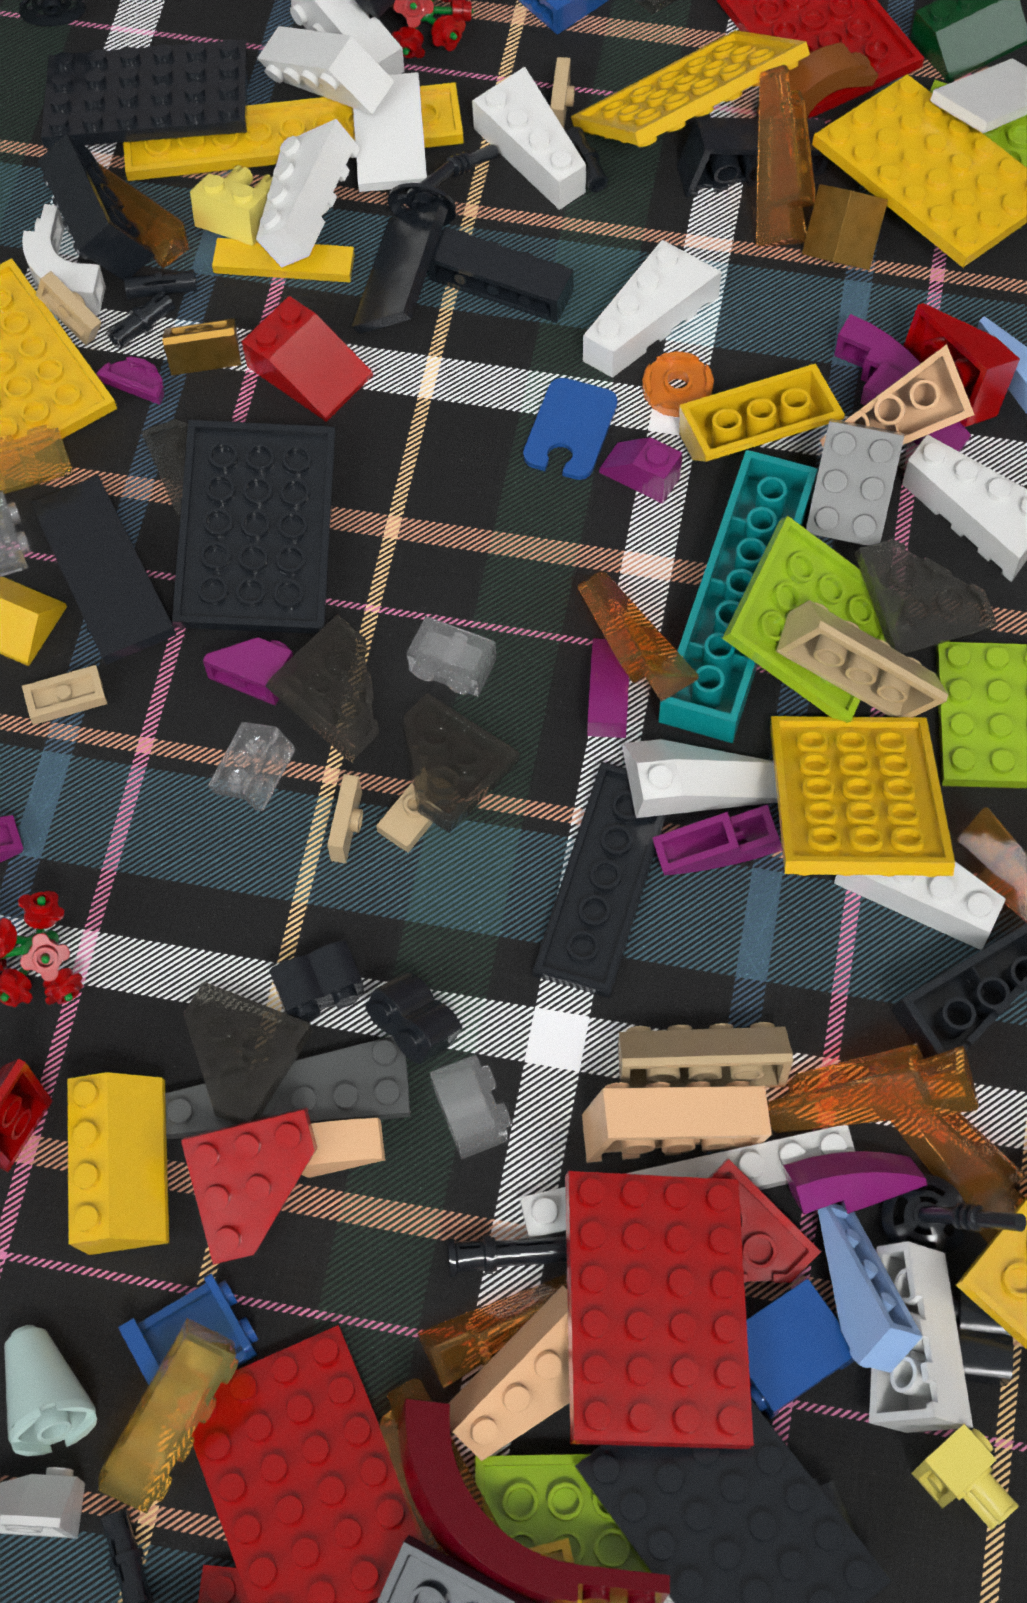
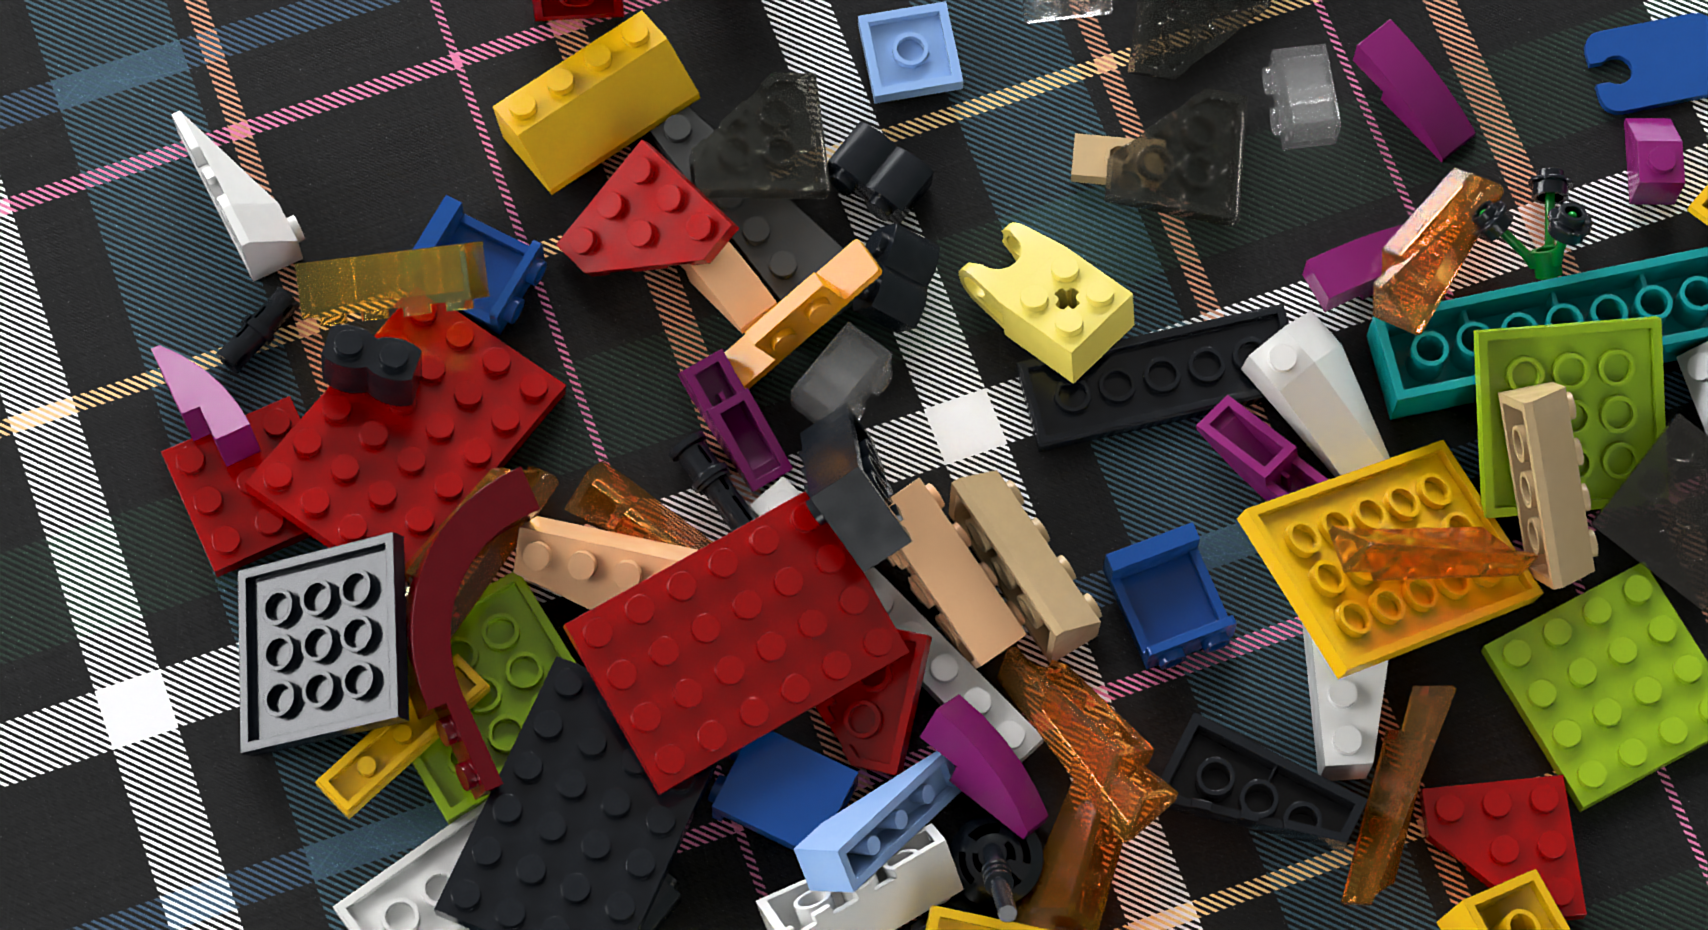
camera: 55 degrees right, 5 degrees up
light aqua cone [4,1325,97,1456] -> none
tan plate [327,774,363,863] -> none
none -> black brick [321,325,422,406]
none -> magenta slope [677,349,793,492]
none -> light orange bracket [724,239,882,389]
none -> black wedge [799,403,912,572]
none -> light blue plate [858,1,963,104]
none -> light yellow brick [959,222,1135,384]
none -> blue panel [1103,522,1237,670]
none -> clear orange wedge [1328,526,1538,581]
none -> magenta slope [1353,19,1476,163]
none -> black plant [1471,168,1592,281]

